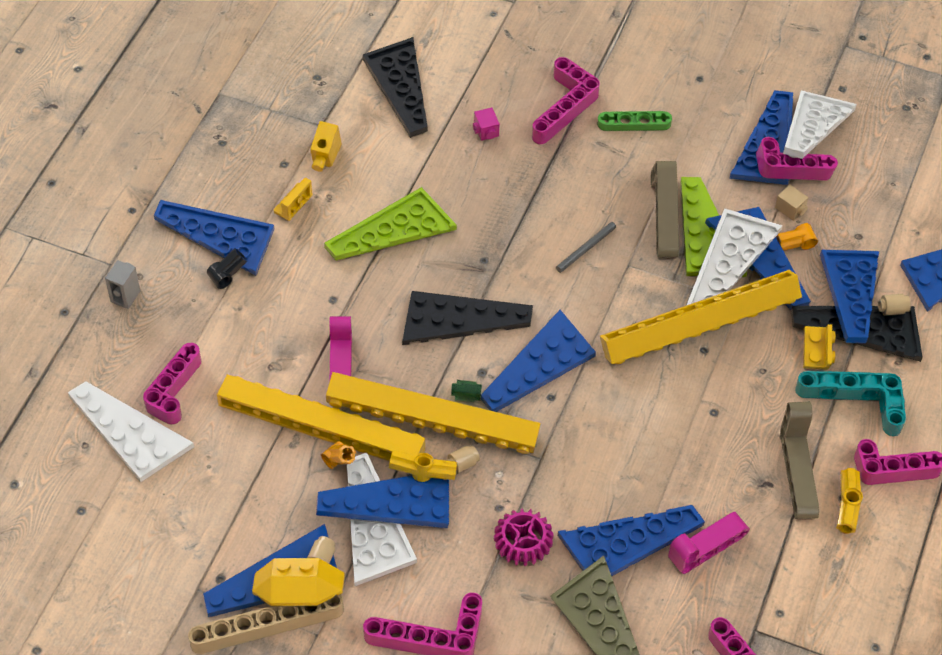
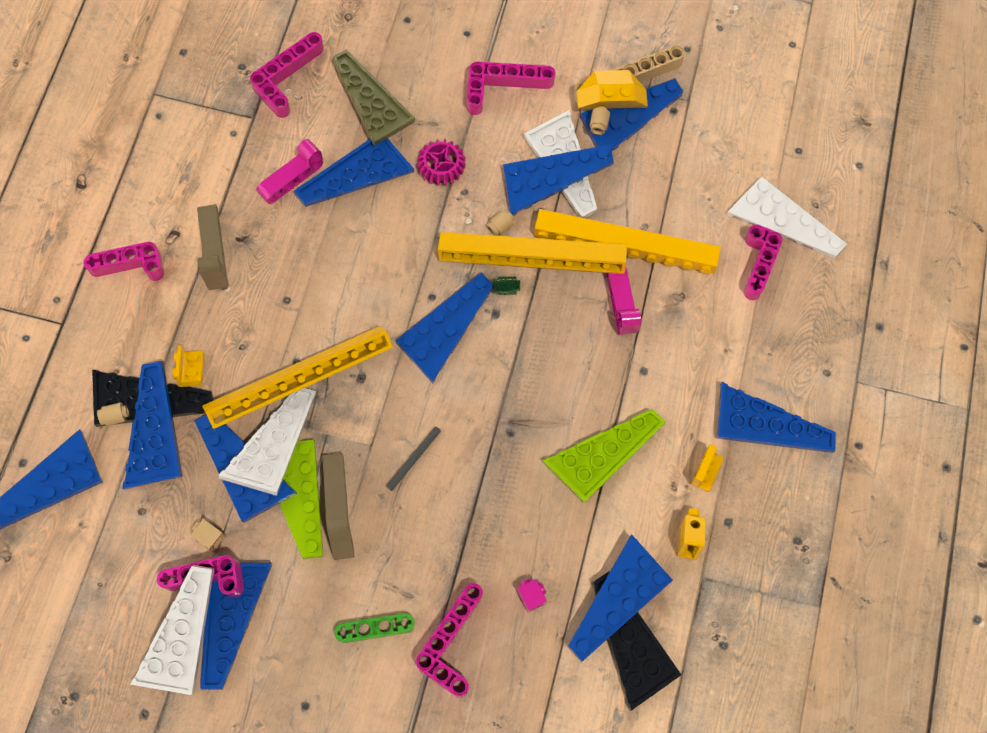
camera: 170 degrees right, 15 degrees up
light grey brick [105,260,141,309] -> none
black piece [207,248,247,289] -> none
light orange piece [321,441,356,469] -> none
yellow piece [389,450,457,482] -> none
black wing [402,291,533,345] -> none
light orange piece [776,223,818,251] -> none
teal beam [795,371,906,436] -> none
yellow piece [836,468,863,534] -> none
none -> blue wing [568,534,673,663]

